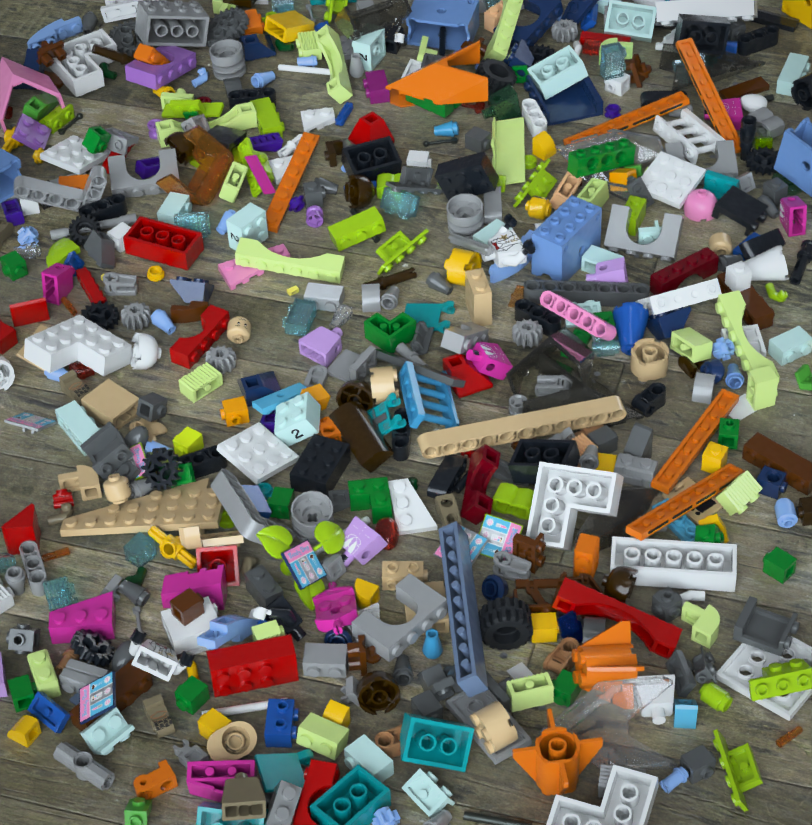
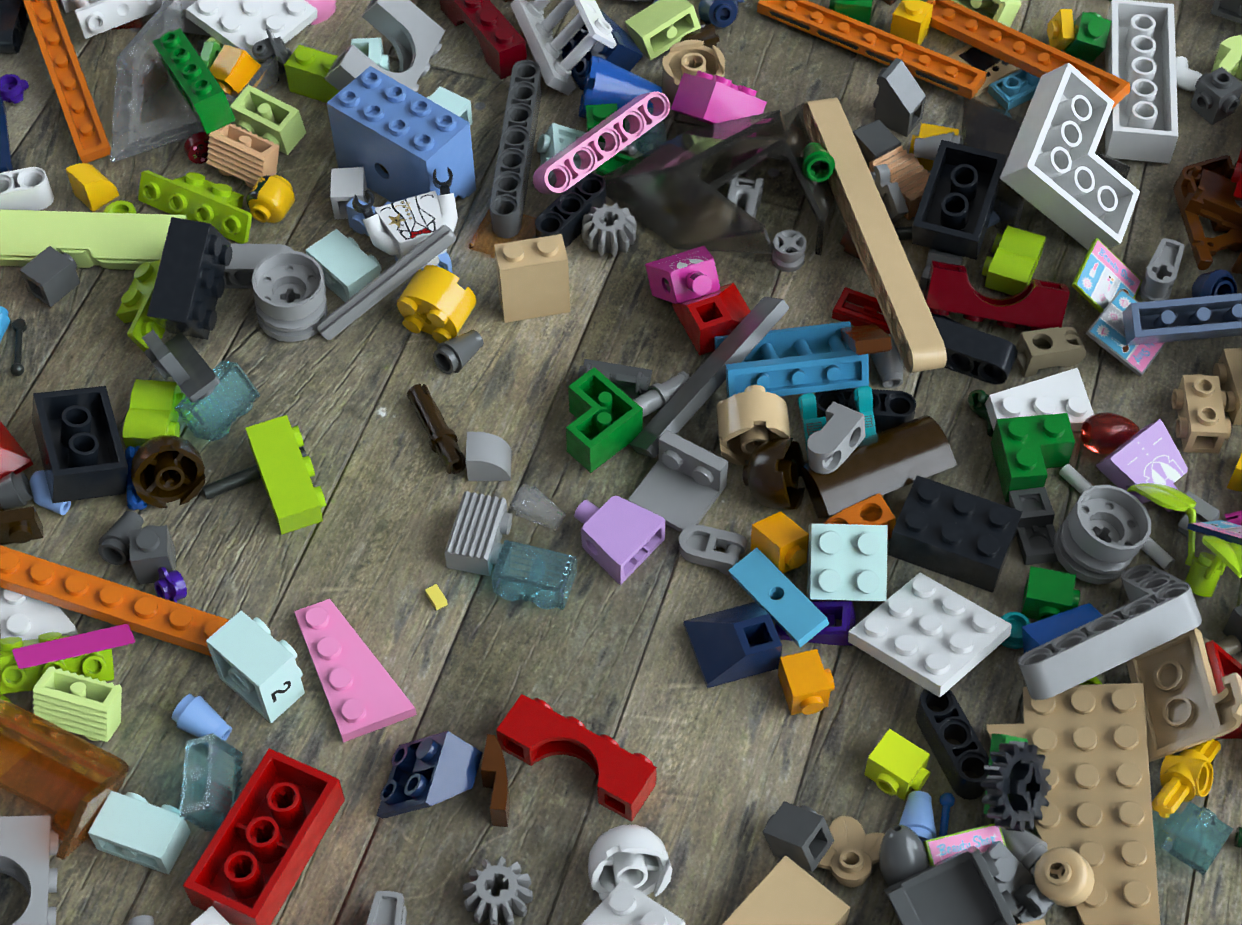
camera: 90 degrees left, 10 degrees up
yellow plate [147,265,165,282] -> none
light blue cone [150,309,176,335] -> none
yellowish green brick [179,362,223,403] -> none
light grey gear [205,345,237,375] -> none
tan head [227,316,251,344] -> none
yellowish green arch [235,237,345,284] -> none
medium lavender wheel [306,205,323,228] -> none
lime bracket [376,228,429,276] -> none
light grey cone [380,286,400,310] -> none
teal flag [405,301,455,333] -> none
white brick [406,150,432,168] -> none
light grey arch [440,322,489,354] -> none
reddish brown bracket [513,532,546,574] -> none
orange brick [573,533,600,578] -> none
lavender torso [586,257,629,283] -> none
dark brown cylinder [601,566,638,604] -> none
light grey brick [614,453,658,489] -> none
black piece [631,382,666,417] -> none
light grey brick [692,372,715,404] -> none
none -> dark pink piece [671,70,767,139]
none -> green cone [802,142,835,182]
none -> light grey leg [807,401,866,474]
none -> reddish brown tile [840,324,892,355]

